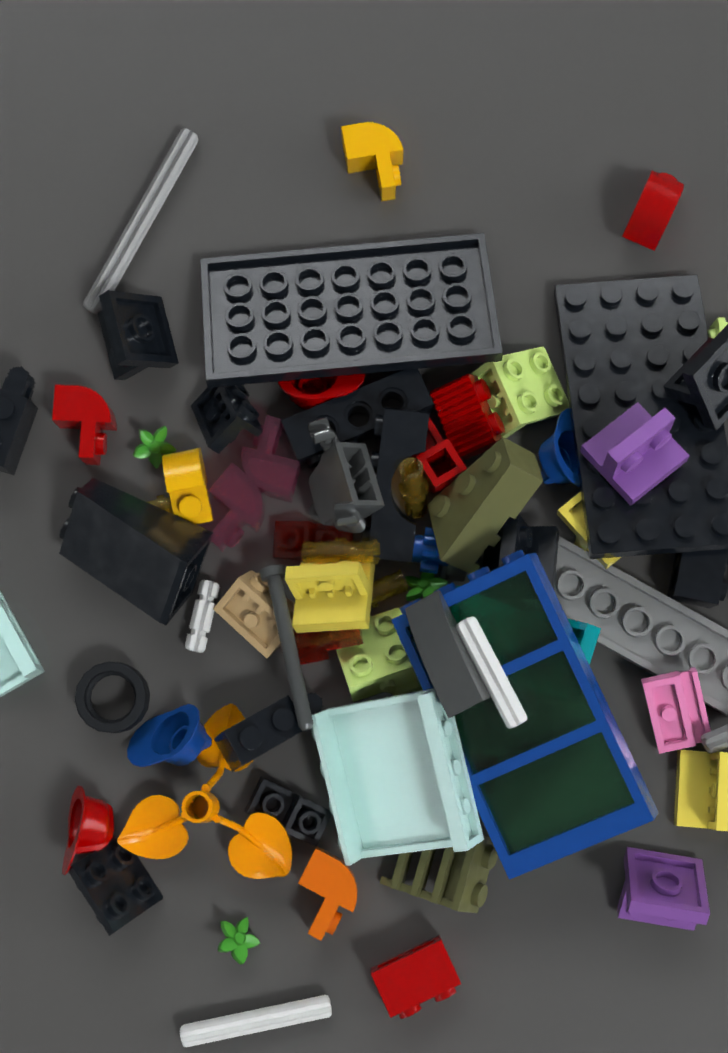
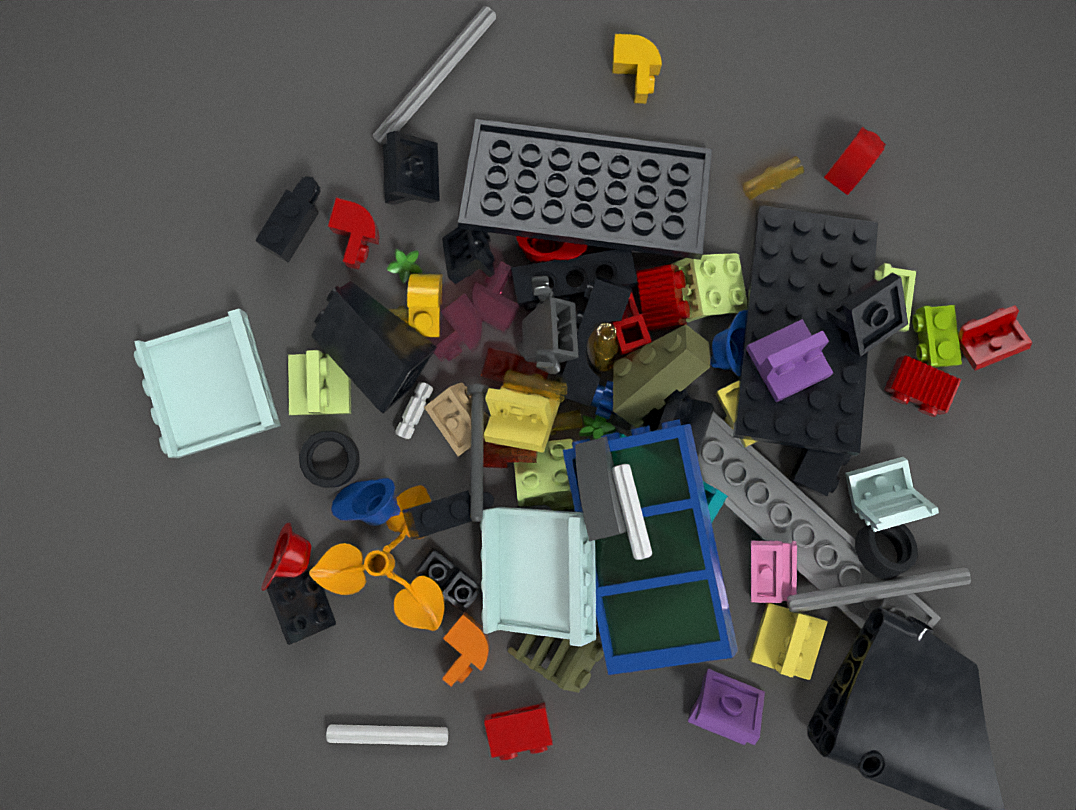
camera: 15 degrees right, 5 degrees up
bright green plant [217,917,260,965] -> none
none -> yellowish green bracket [288,350,351,415]
none -> clear yellow pin [742,156,804,200]

